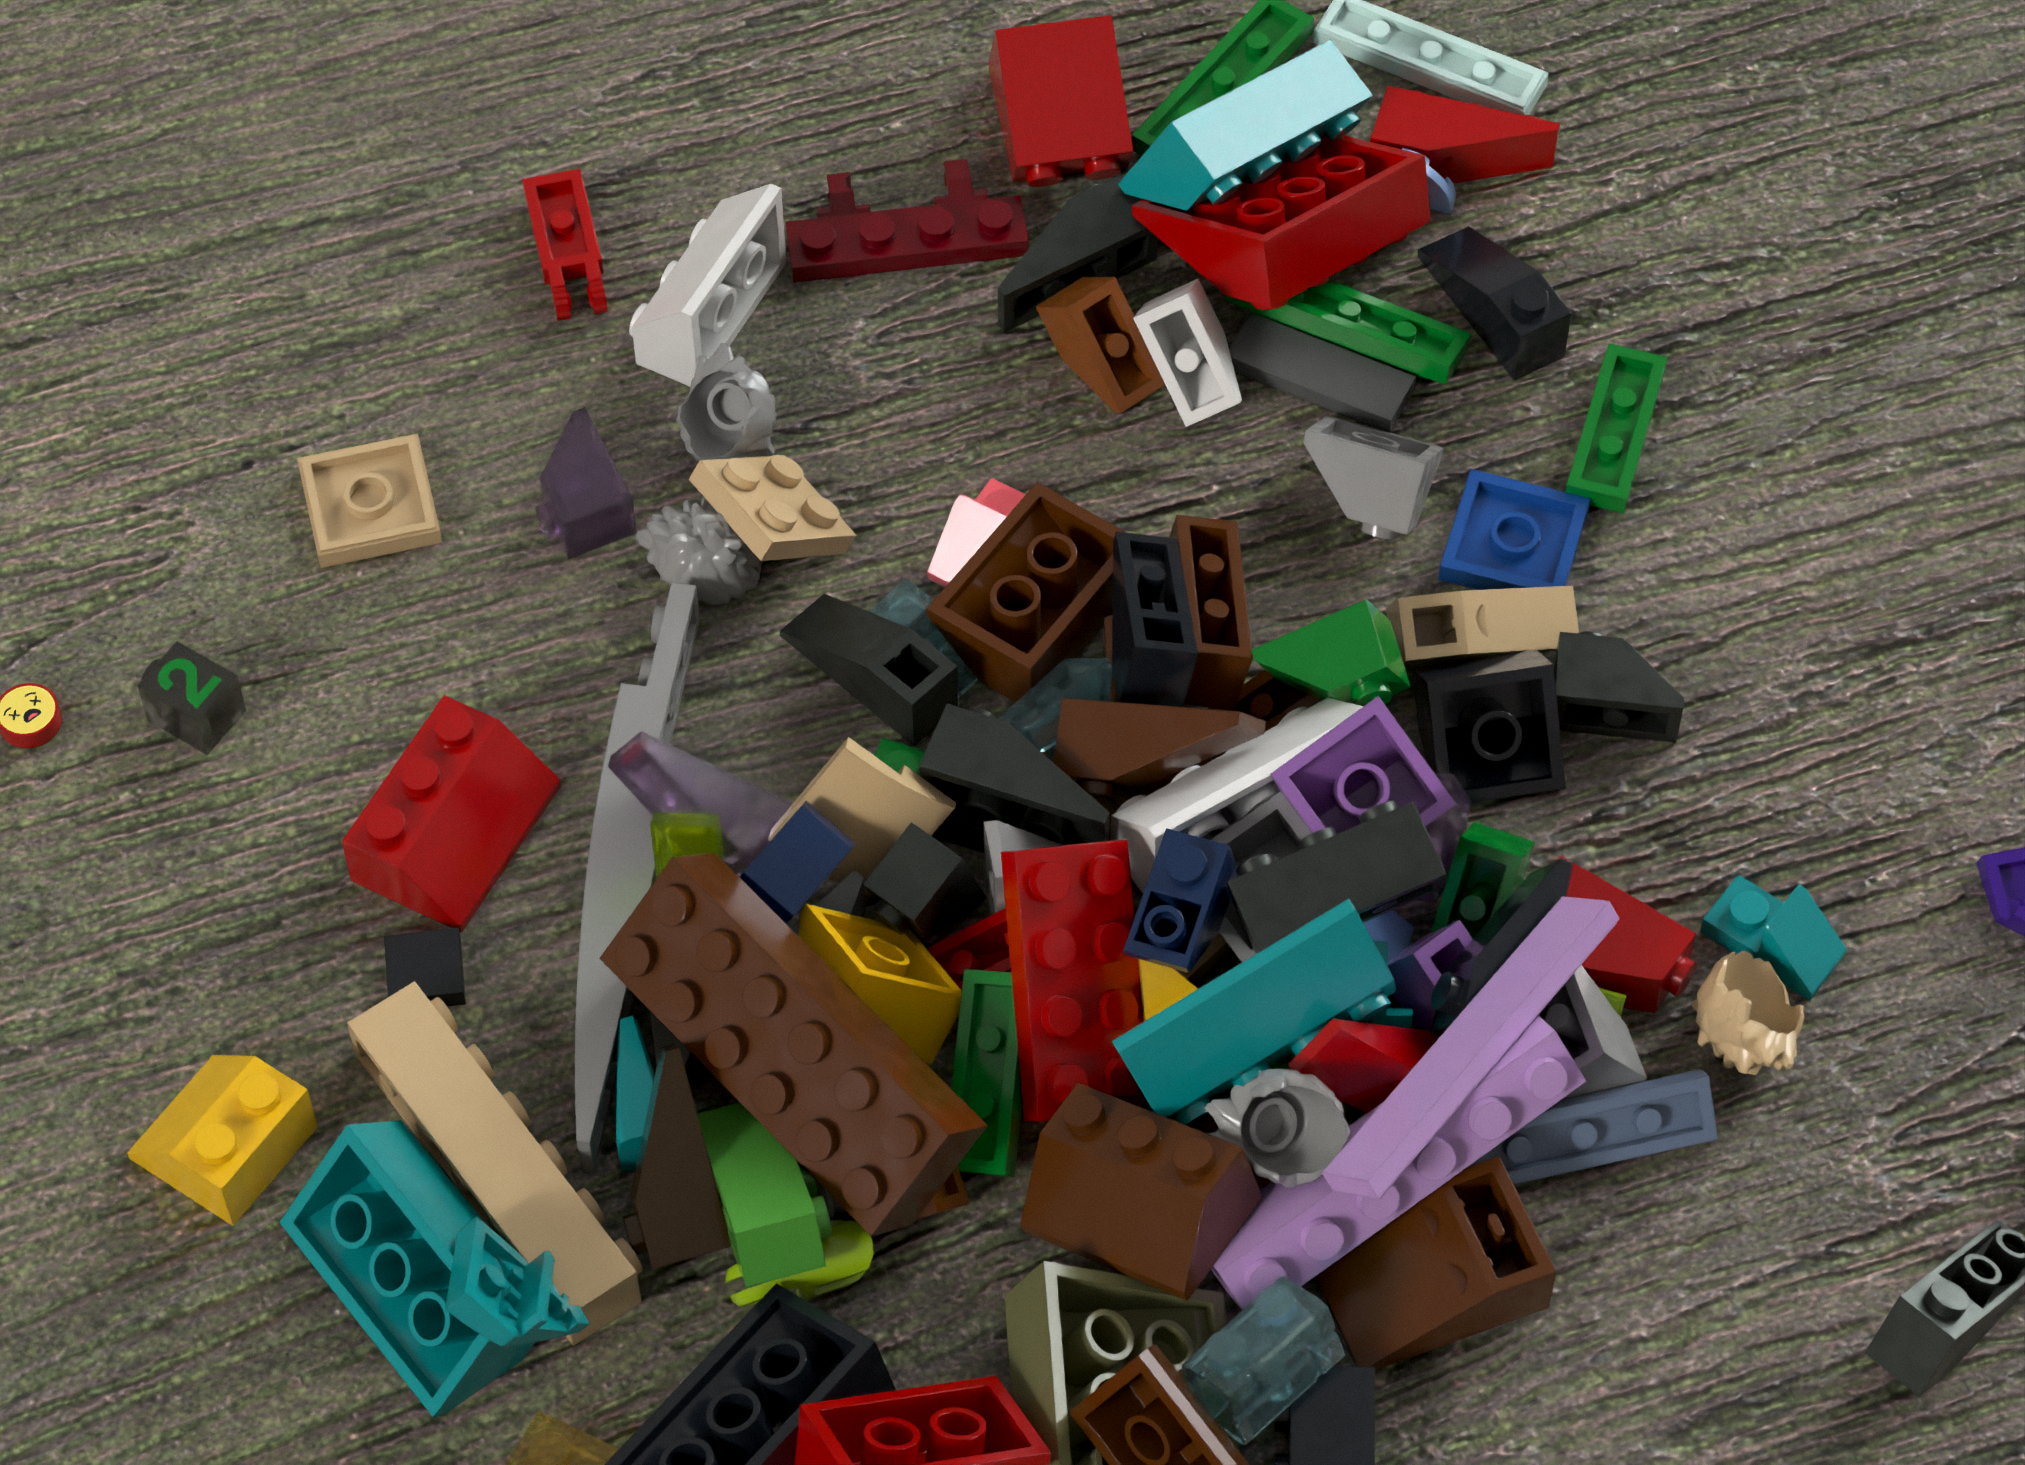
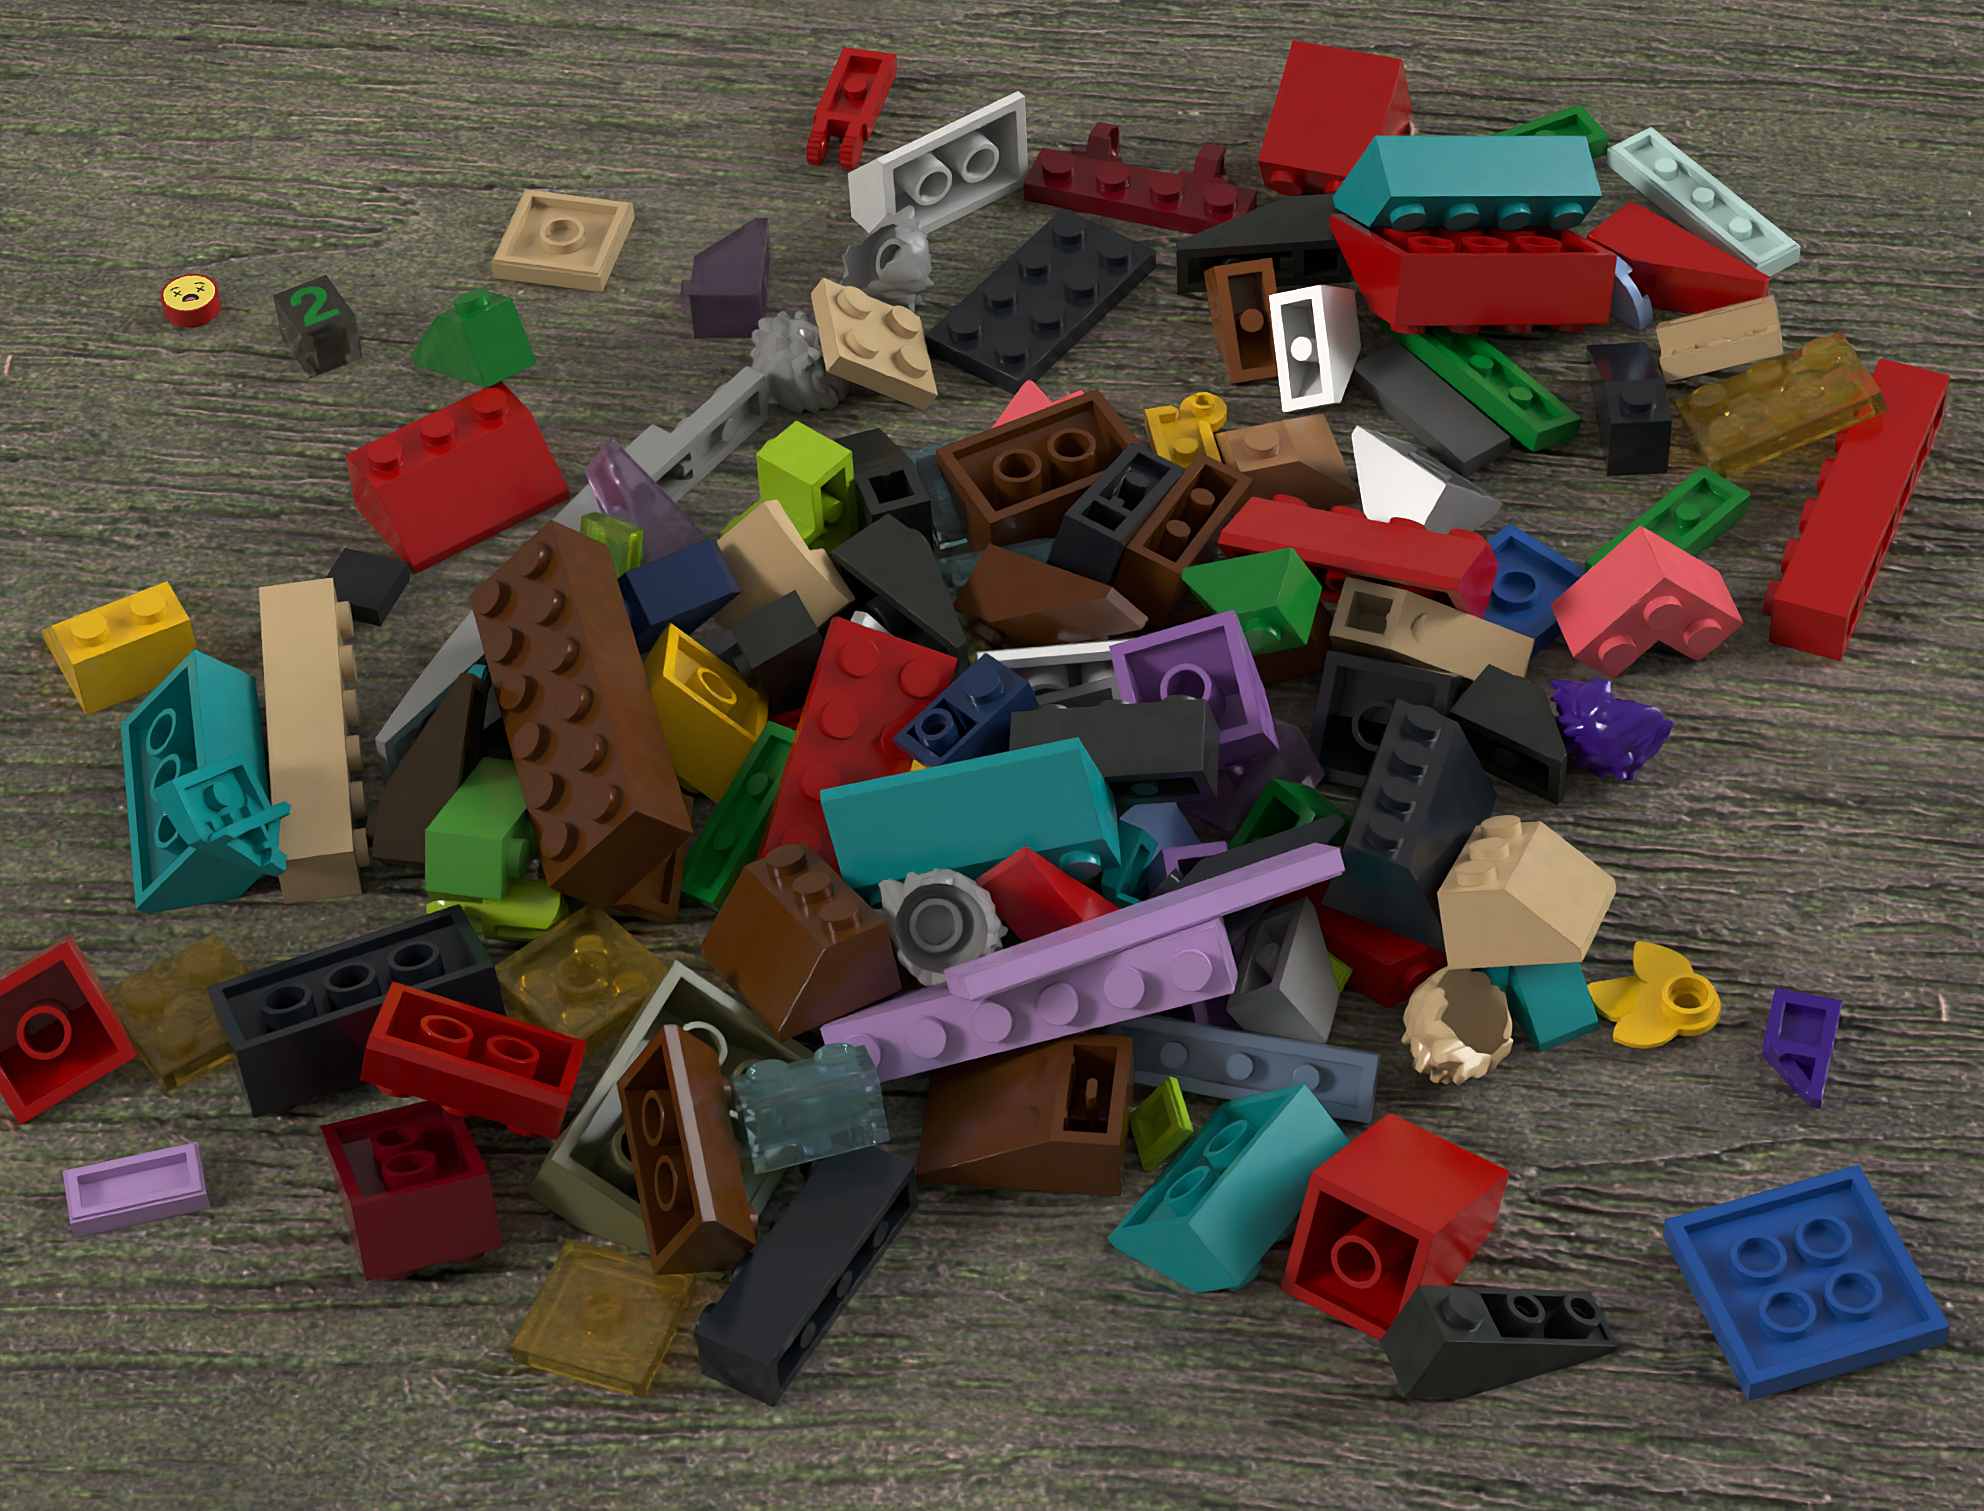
camera: 30 degrees right, 10 degrees down
none -> green slope [411,289,537,388]
none -> clear yellow plate [495,903,669,1054]
none -> lime brick [720,420,859,560]
none -> black plate [925,208,1156,395]
none -> teal slope [1108,1084,1351,1293]
none -> lime slope [1130,1076,1195,1172]
none -> yellow hinge [1144,392,1227,469]
none -> medium nougat slope [1213,413,1357,509]
none -> red slope [1218,494,1499,619]
none -> red slope [1280,1113,1510,1341]
none -> black slope [1321,699,1497,953]
none -> tan slope [1437,815,1616,970]
none -> coral brick [1550,525,1744,679]
none -> dark purple hair [1550,676,1673,782]
none -> yellow plate [1587,941,1721,1049]
none -> tan slope [1656,295,1783,383]
none -> clear yellow plate [1674,331,1887,478]
none -> red brick [1762,358,1950,662]

